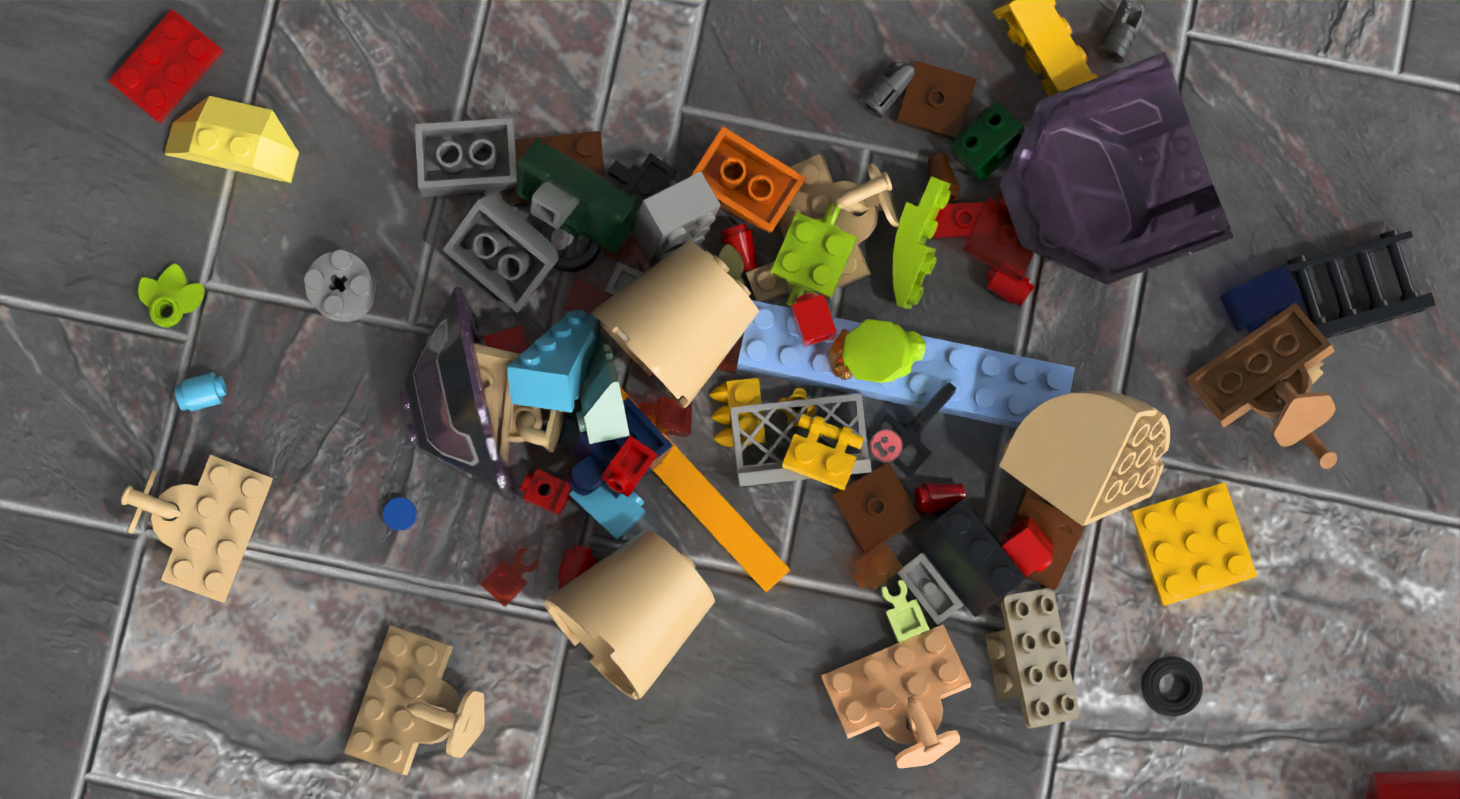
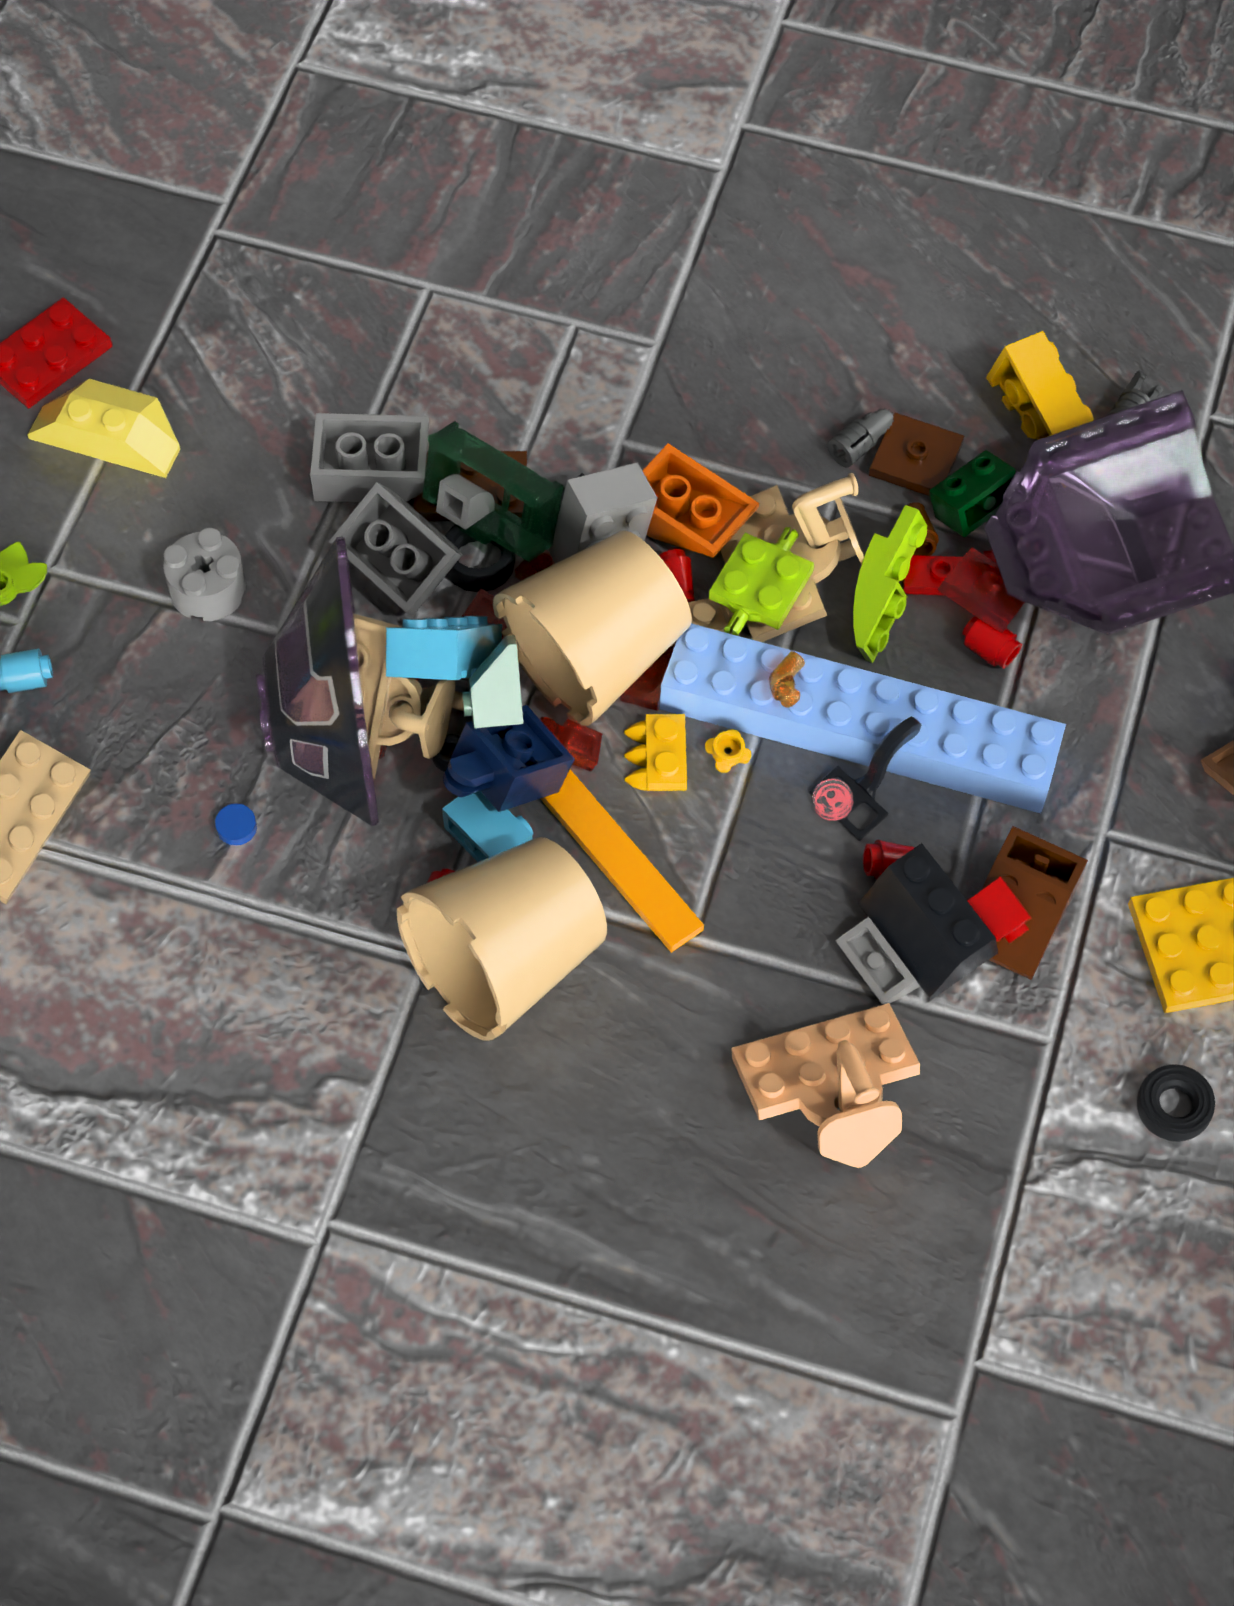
camera: 10 degrees right, 20 degrees down
tan plate [344,625,485,775] -> none
clear red plate [480,547,540,608] -> none
red brick [520,468,572,517] -> none
red bracket [601,435,658,497] -> none
light grey fence [730,393,872,486] -> none
yellow plate [782,414,865,490] -> none
red brick [790,293,837,348] -> none
reddish brown plate [831,462,922,553] -> none
lime piece [842,319,926,383] -> none
clear orange bracket [851,542,903,592] -> none
yellowish green plate [881,580,930,643] -> none
dark tan bracket [985,588,1079,729] -> none
tan brick [999,390,1170,526] -> none

